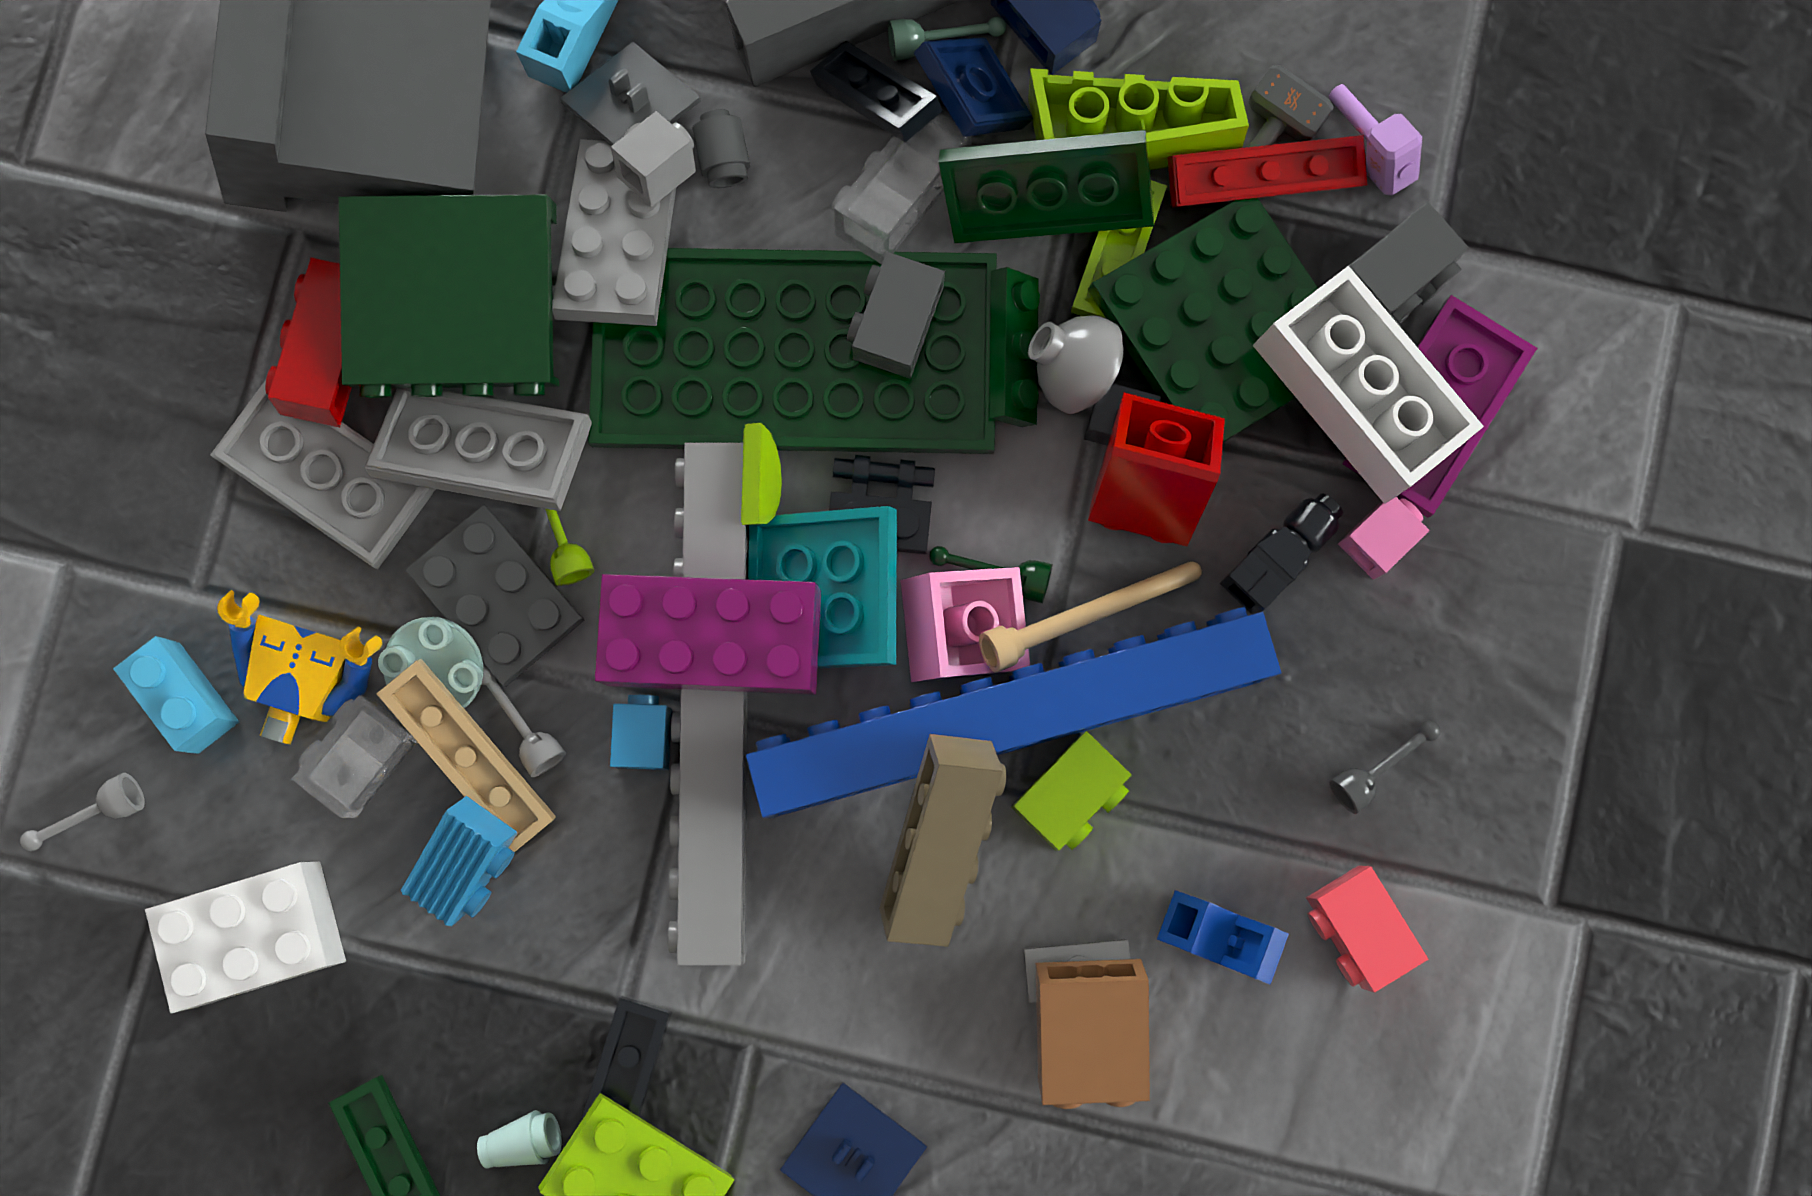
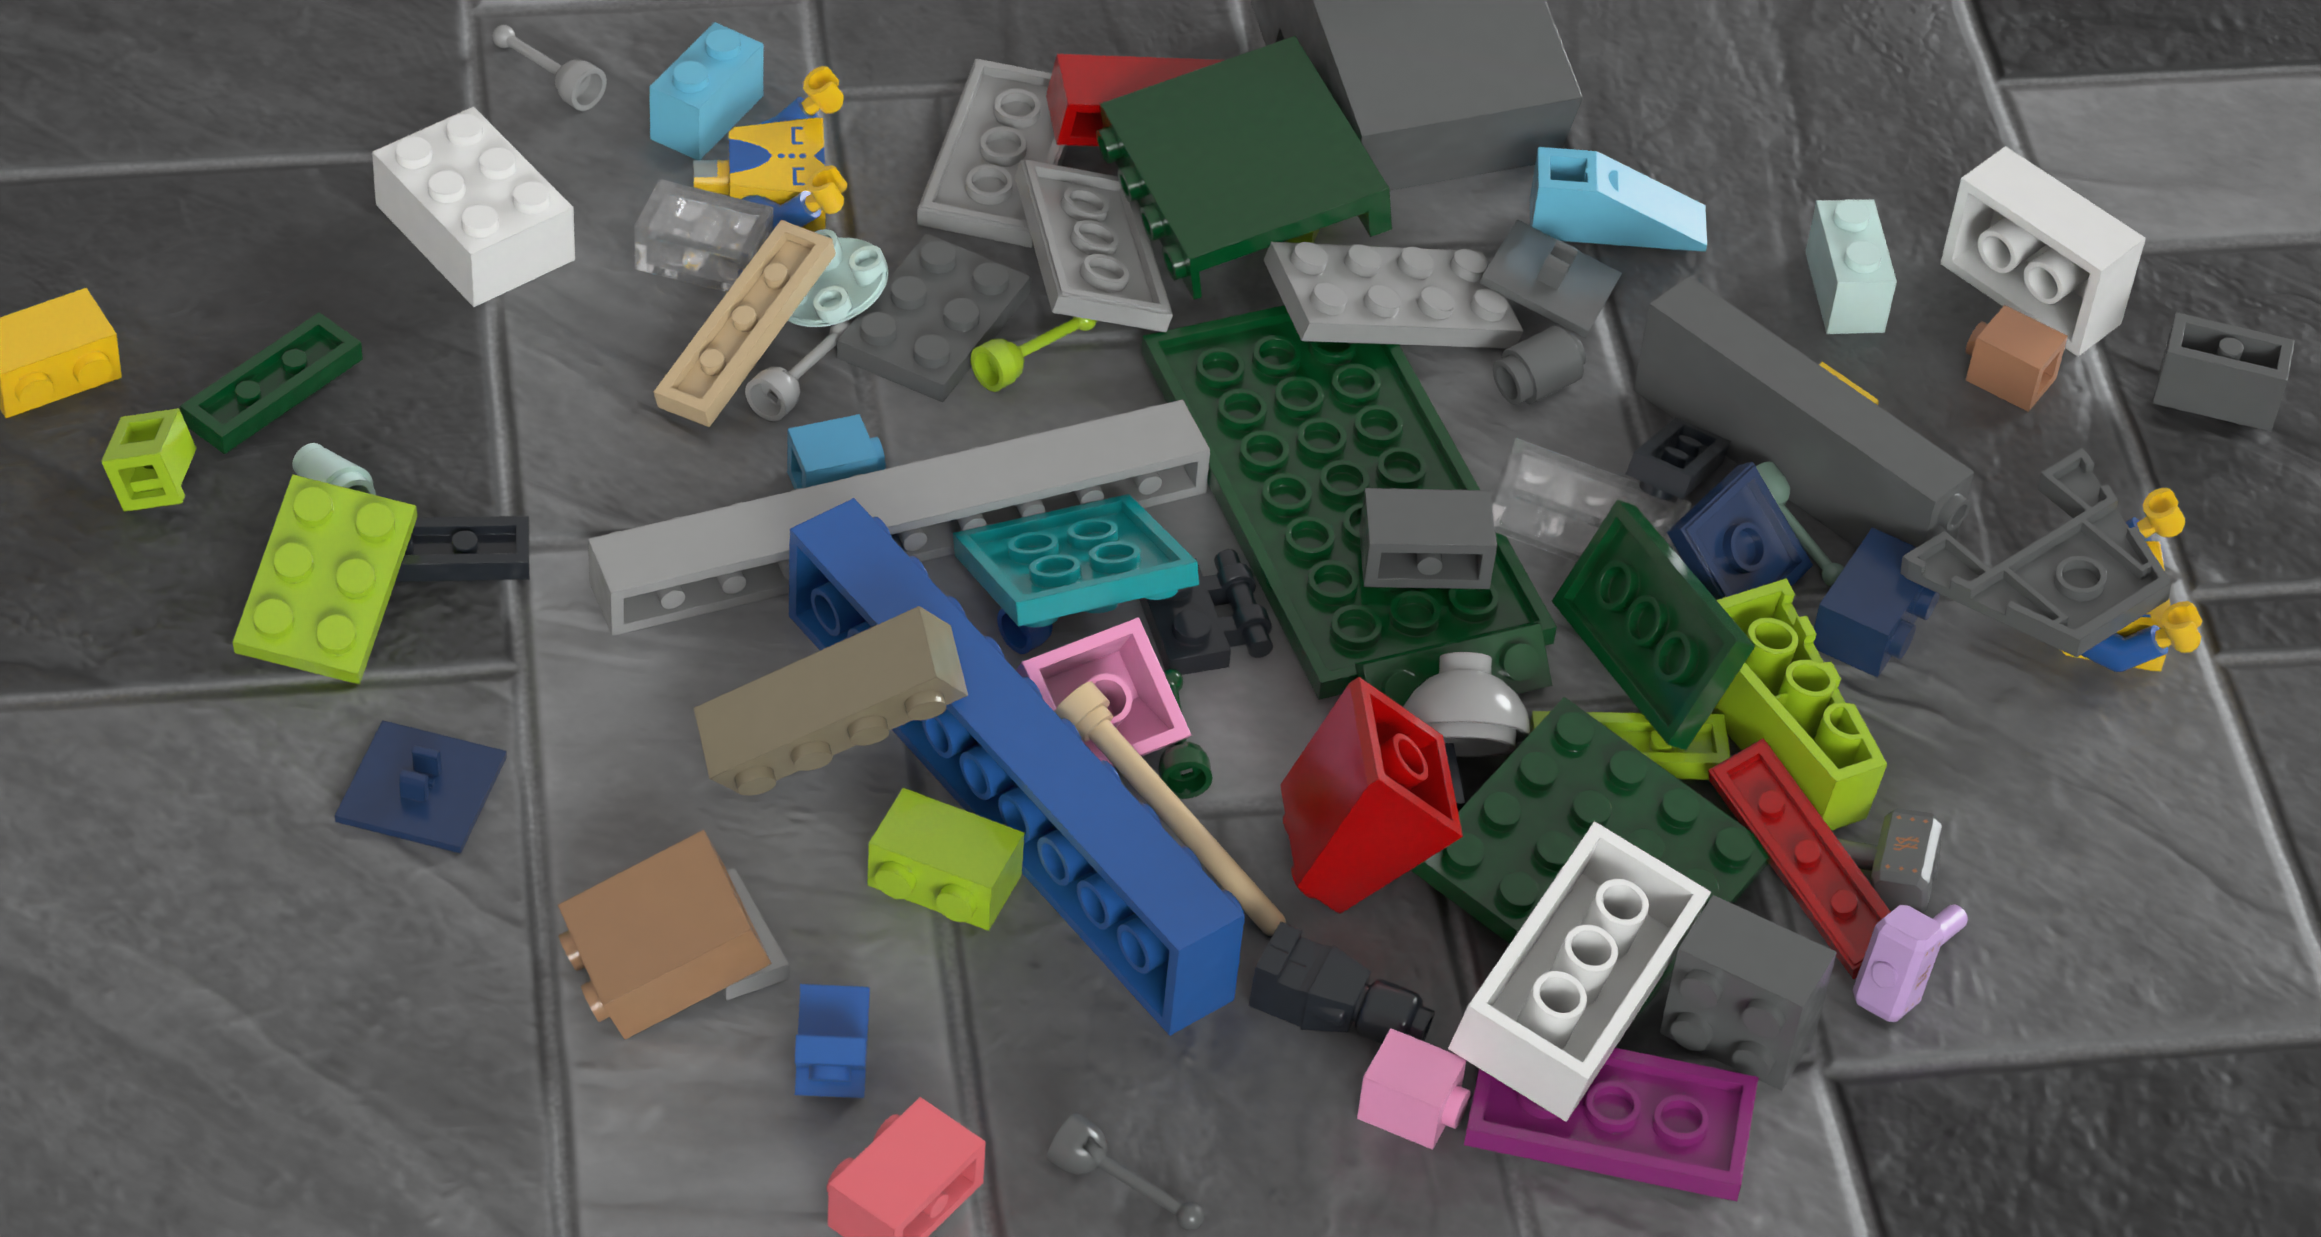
camera: 65 degrees right, 35 degrees down
dark azure brick [401,796,517,926] -> none
magenta brick [595,574,821,695] -> none
light grey brick [611,111,696,207] -> none
lime tile [741,423,782,525] -> none

